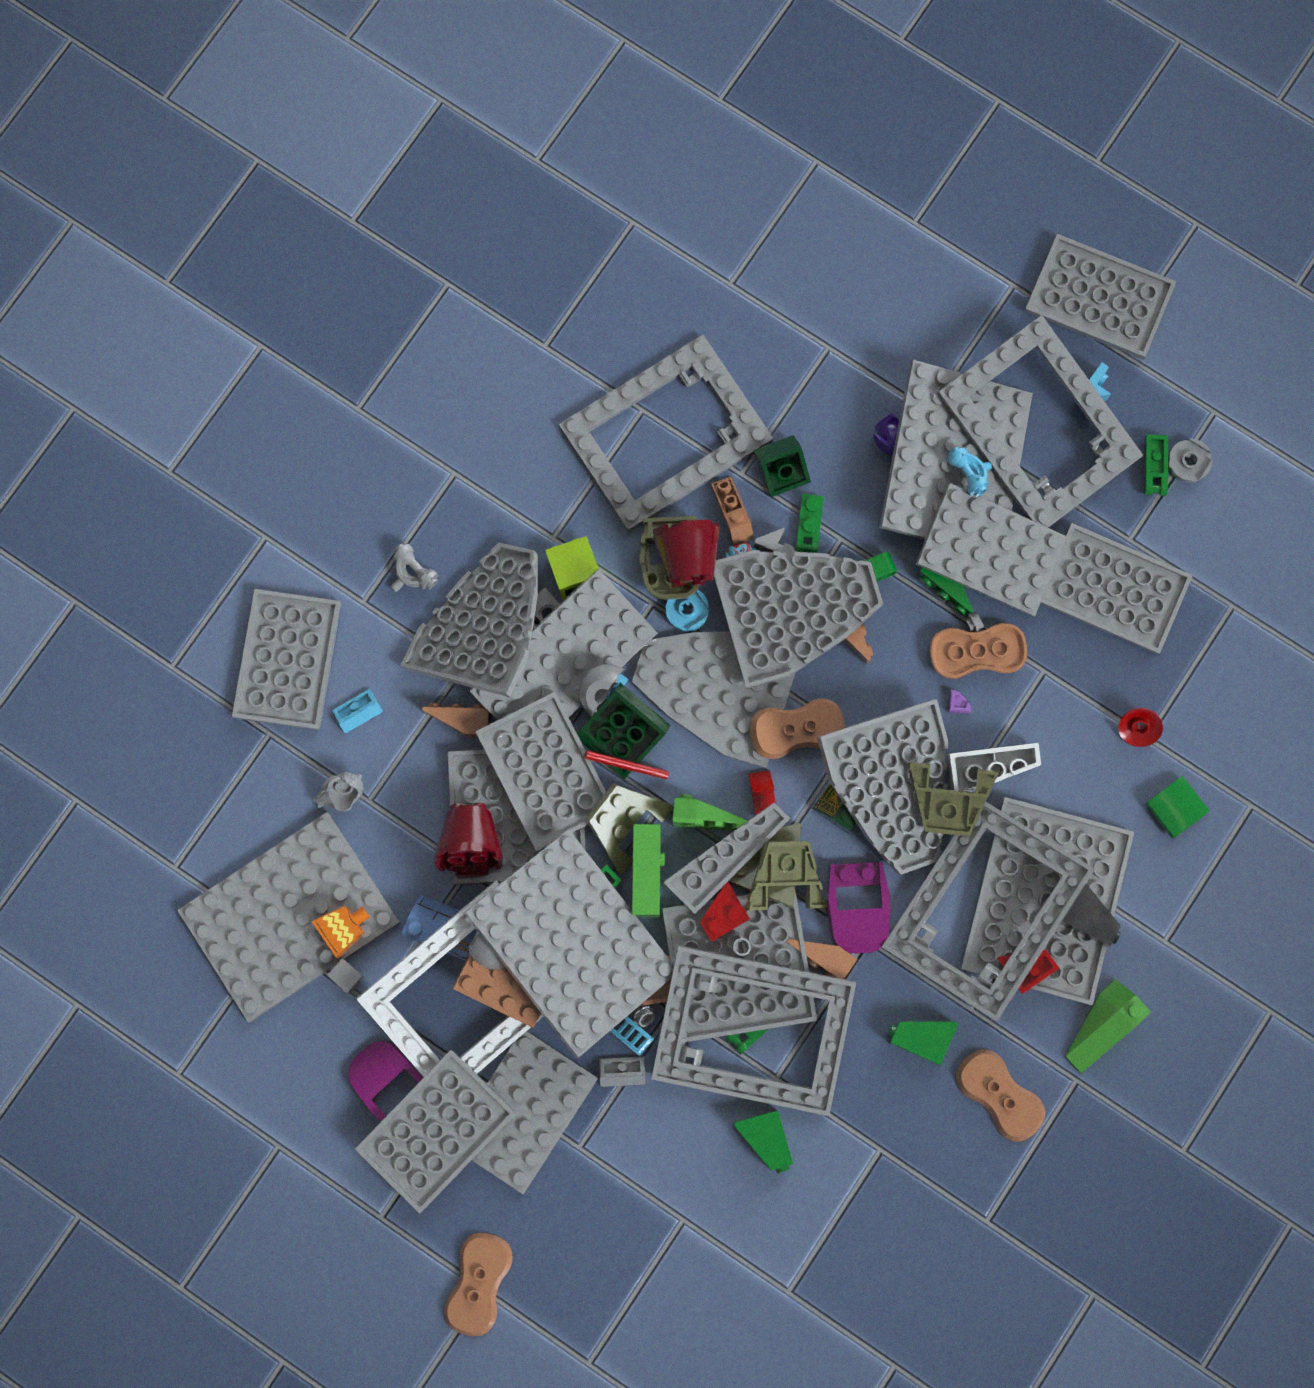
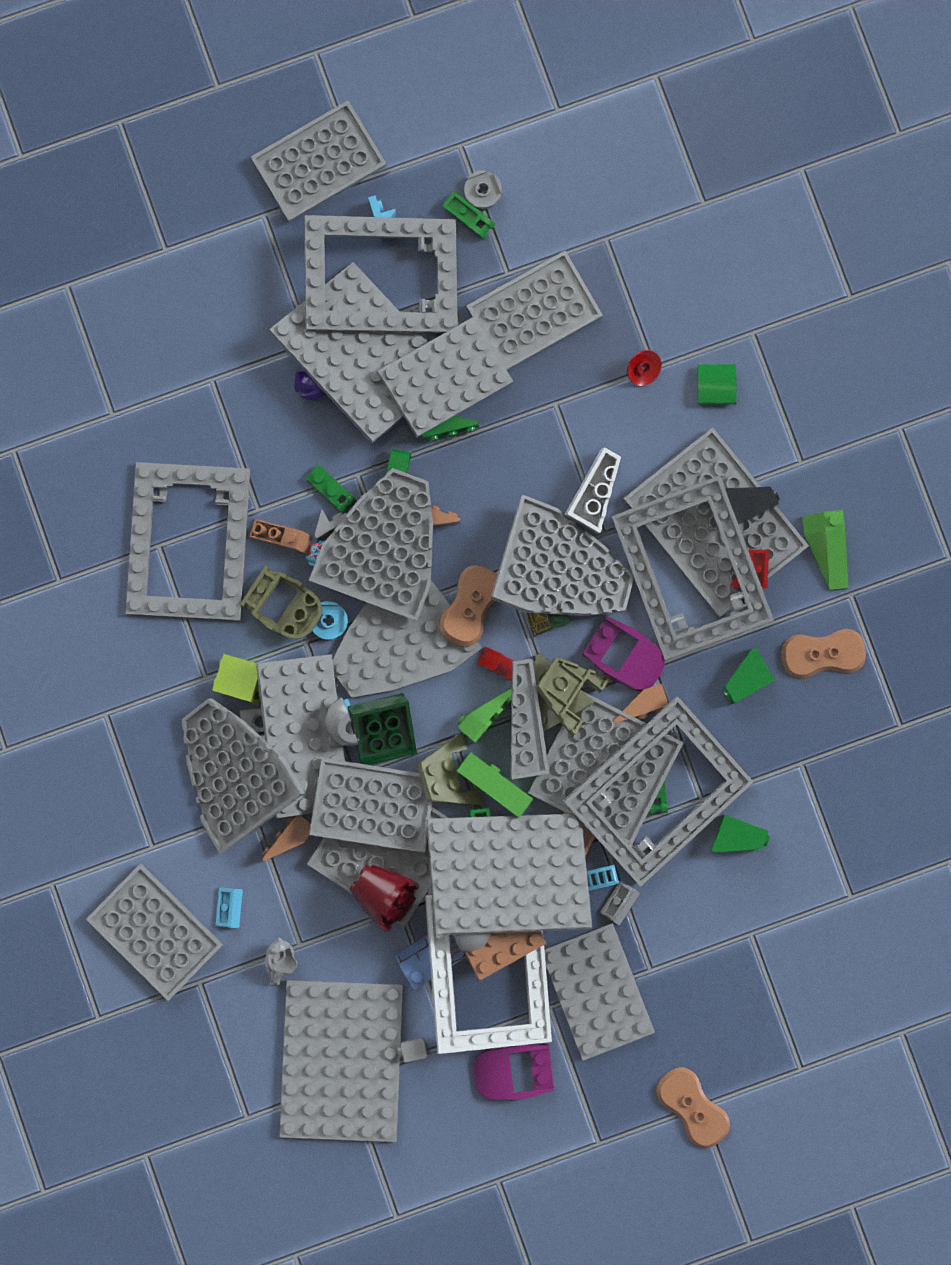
camera: 55 degrees left, 5 degrees up
orange torso [312,906,370,958] -> none
light grey plate [355,1049,516,1214] -> none
light grey piece [391,544,439,592] -> none
red bar [584,750,669,780] -> none
light grey plate [634,1006,655,1027] -> none
dark red cone [653,520,719,588] -> none
red wing [700,882,750,942] -> none
light grey hinge [732,938,751,957] -> none
dark green slope [753,435,811,497] -> none
olive wing [910,762,998,836] -> none
nougat plate [930,623,1027,679] -> none
medium azure piece [947,446,992,497] -> none
medium lavender tile [948,690,971,714] -> none
light grey plate [965,612,984,632] -> none

